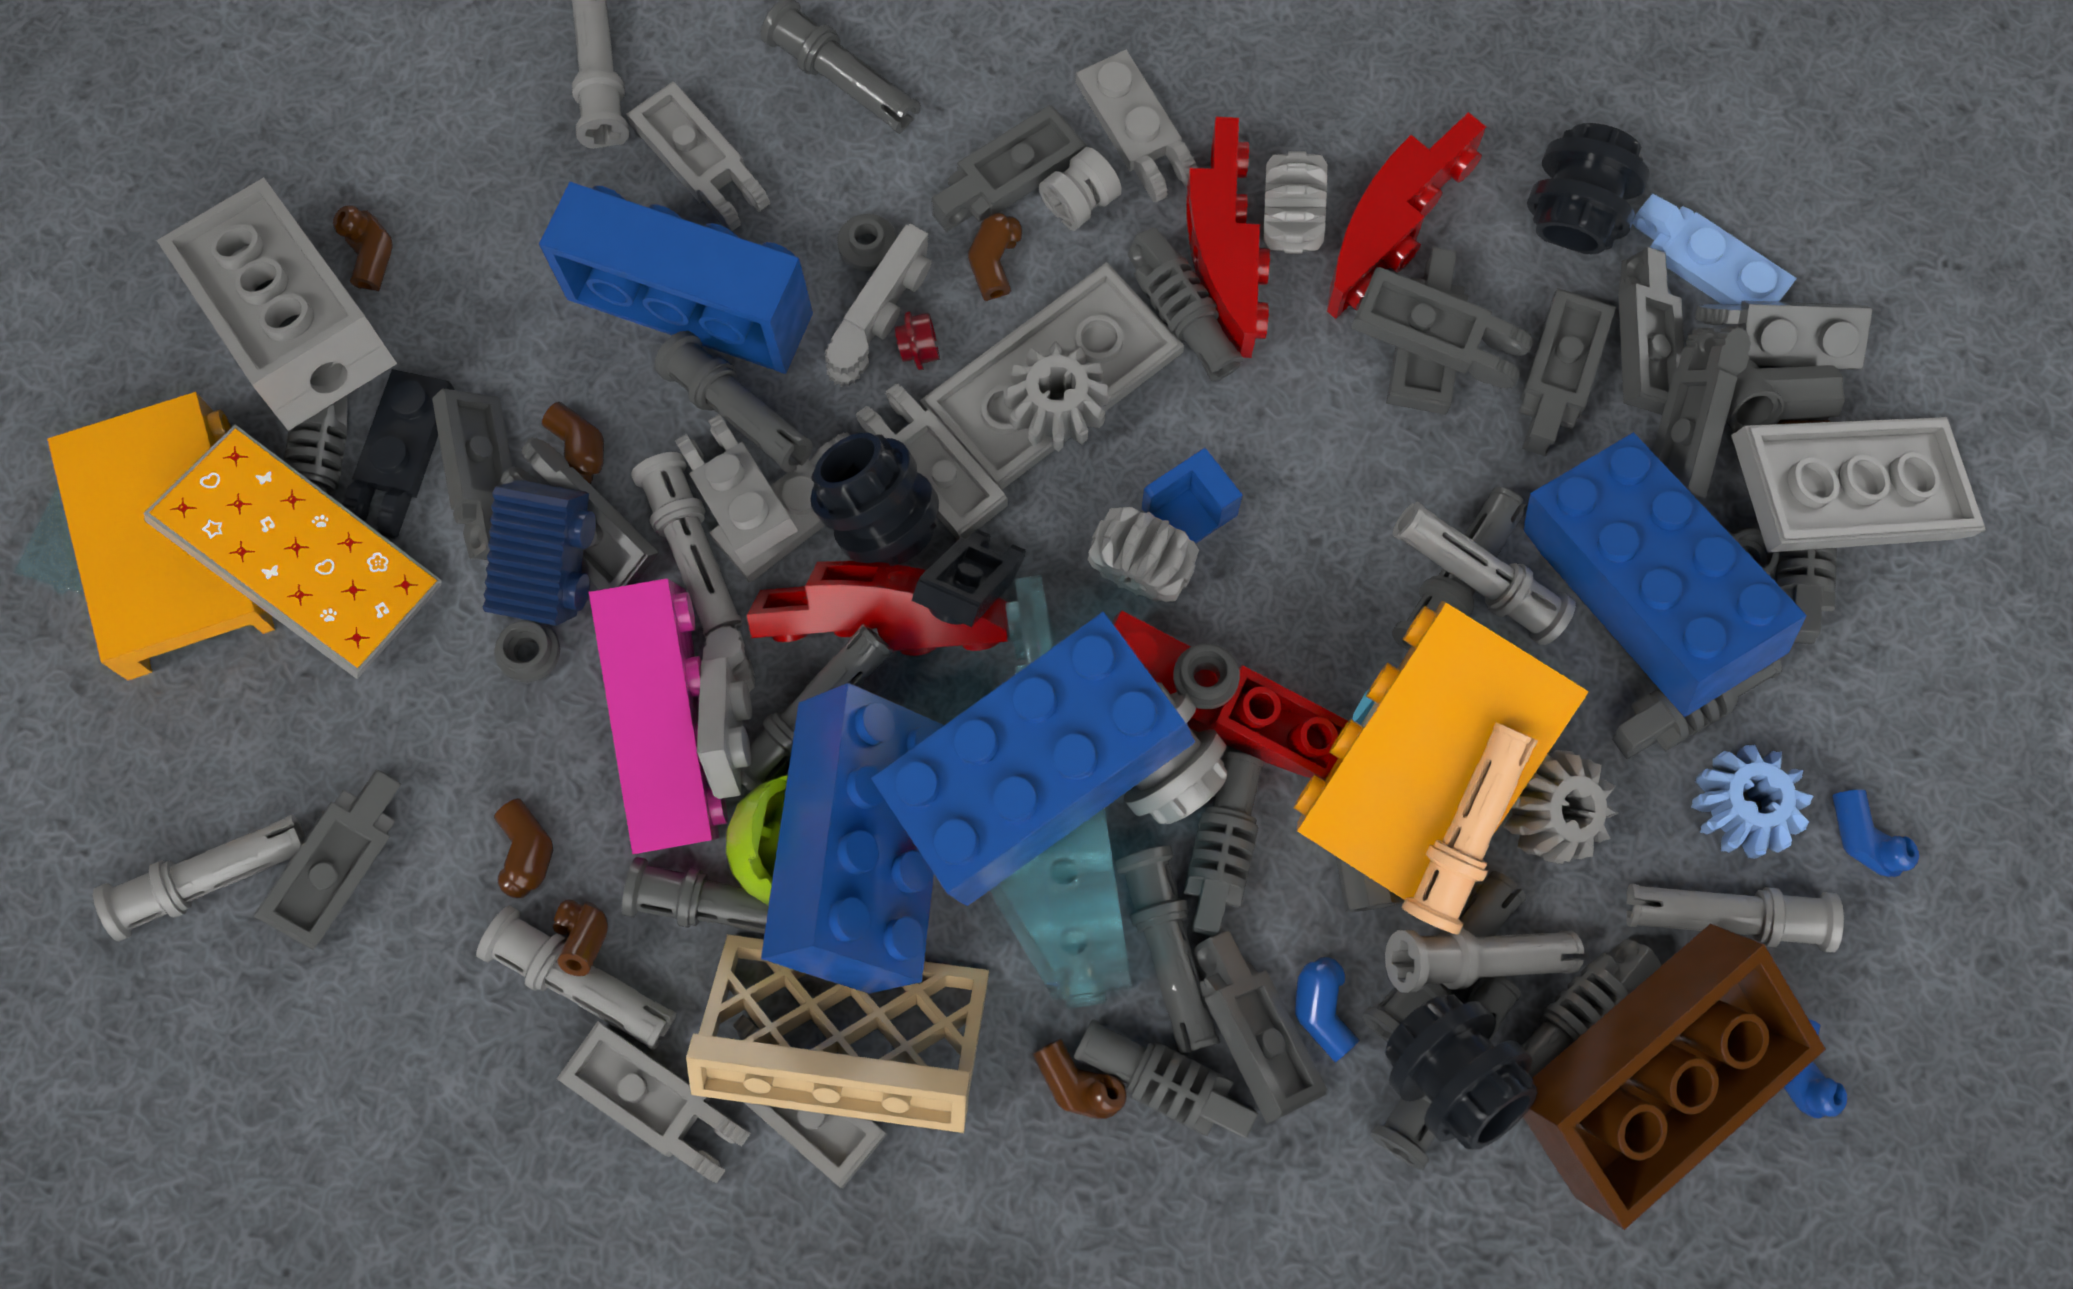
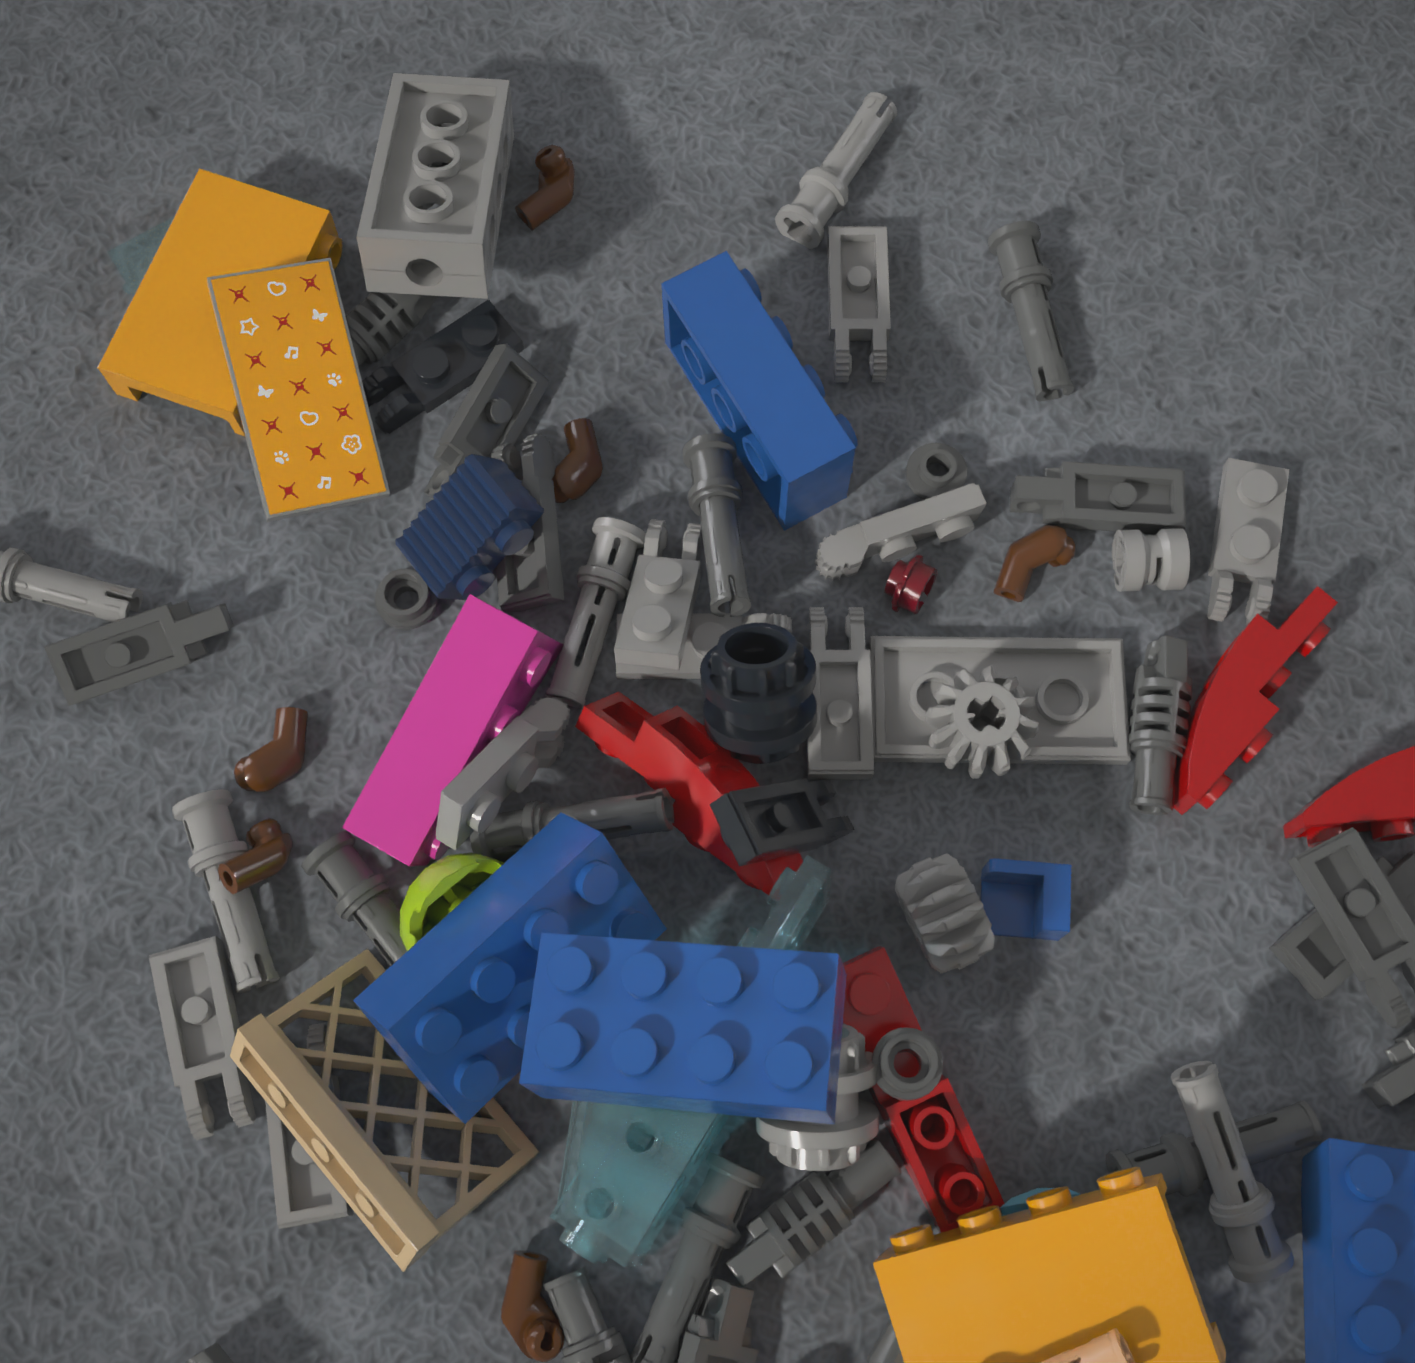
camera: 40 degrees right, 0 degrees up
light grey gear [1264,151,1327,254] -> none

